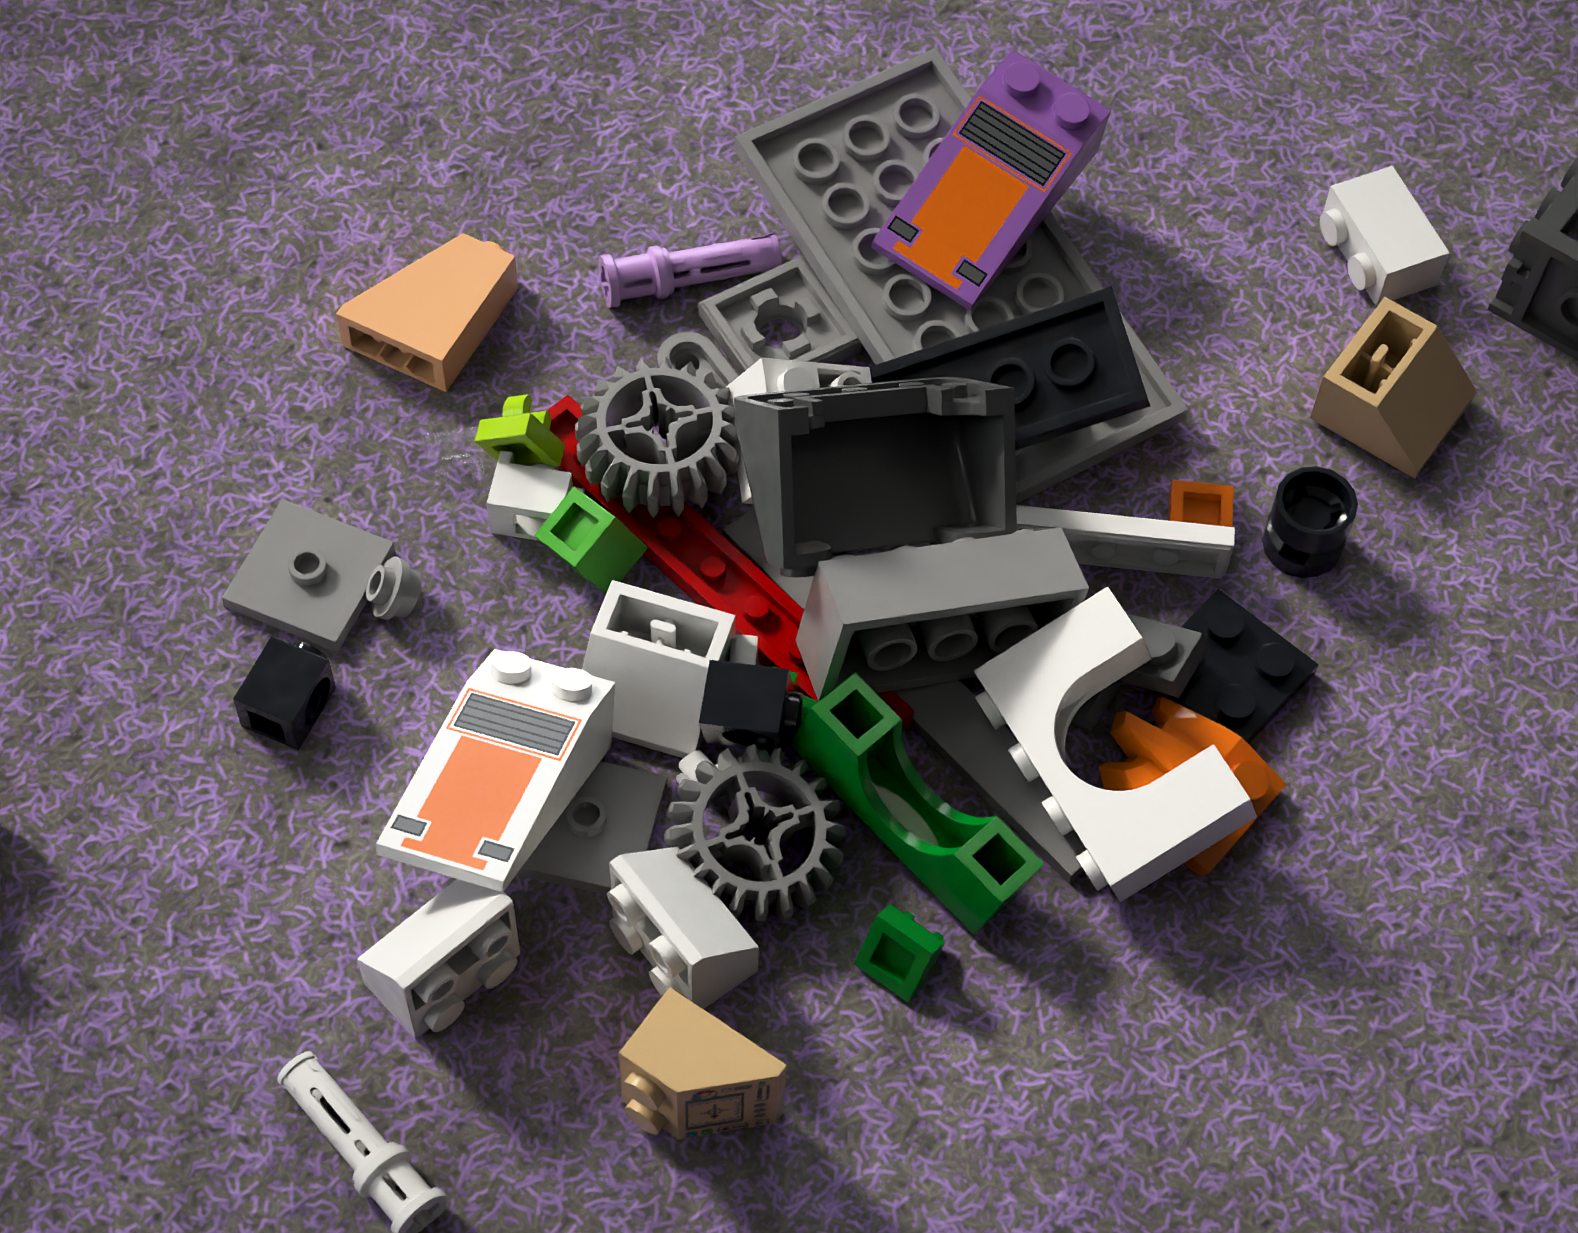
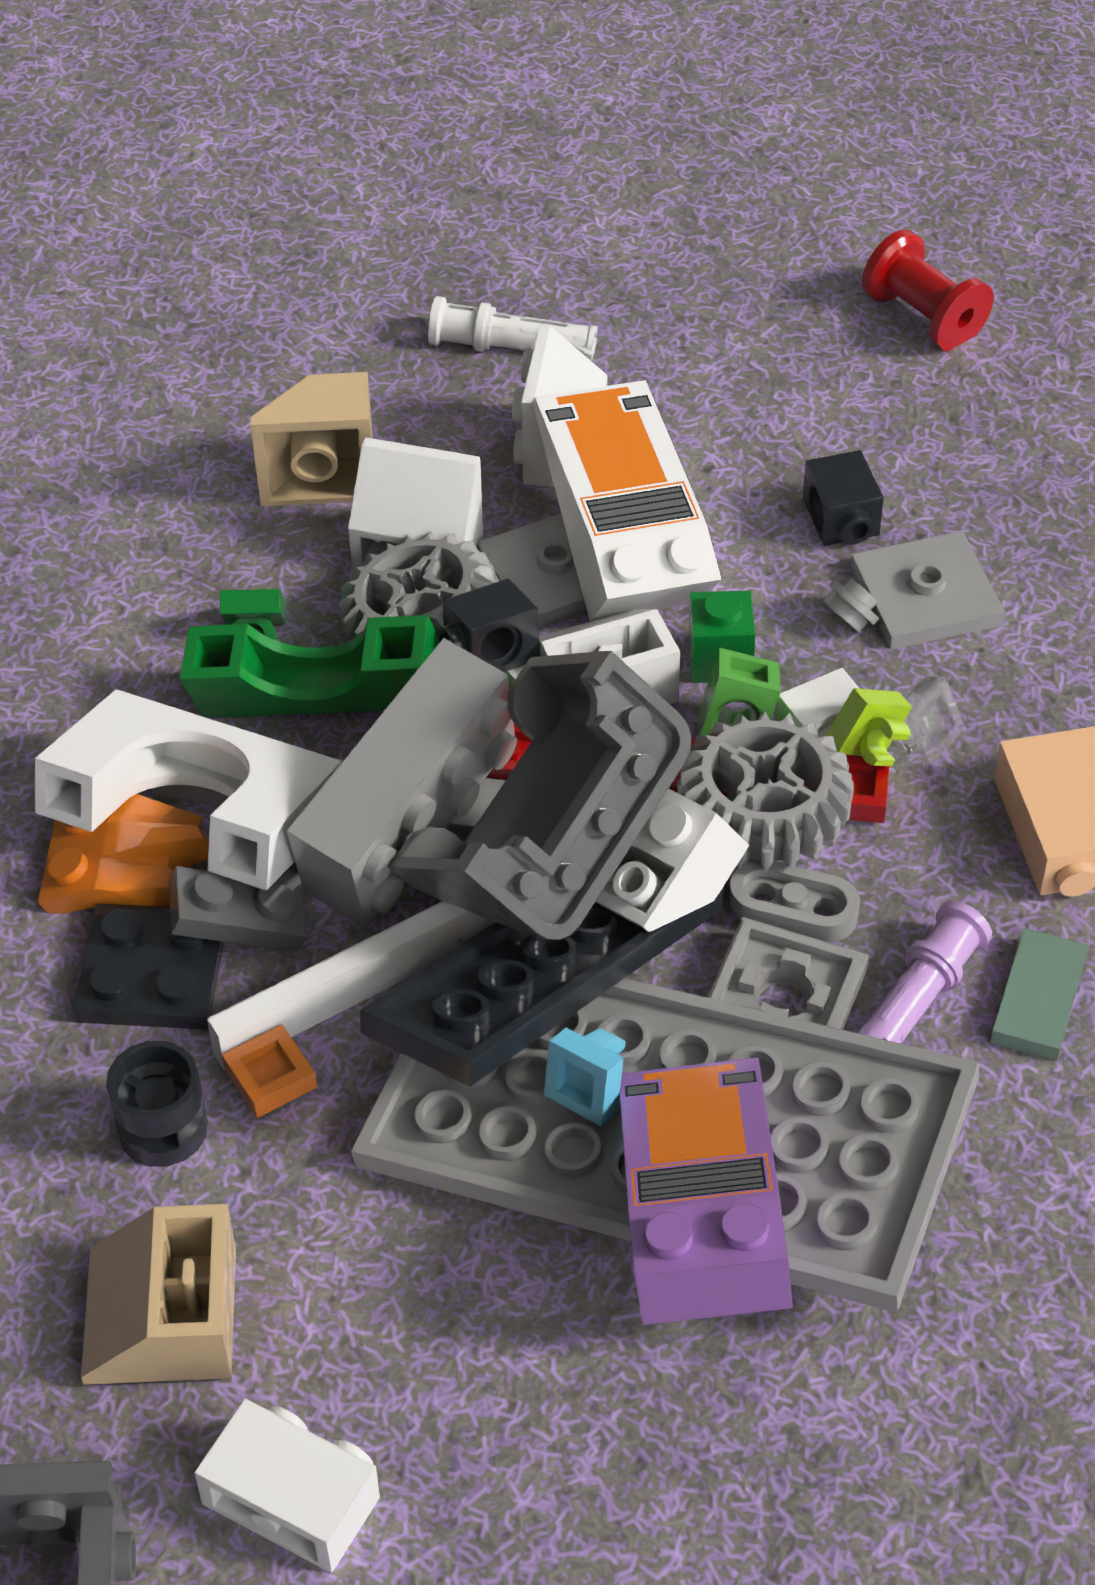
camera: 145 degrees right, 10 degrees down
none -> medium azure tile [544,1028,626,1126]
none -> green brick [688,590,756,683]
none -> sand green tile [990,928,1089,1061]

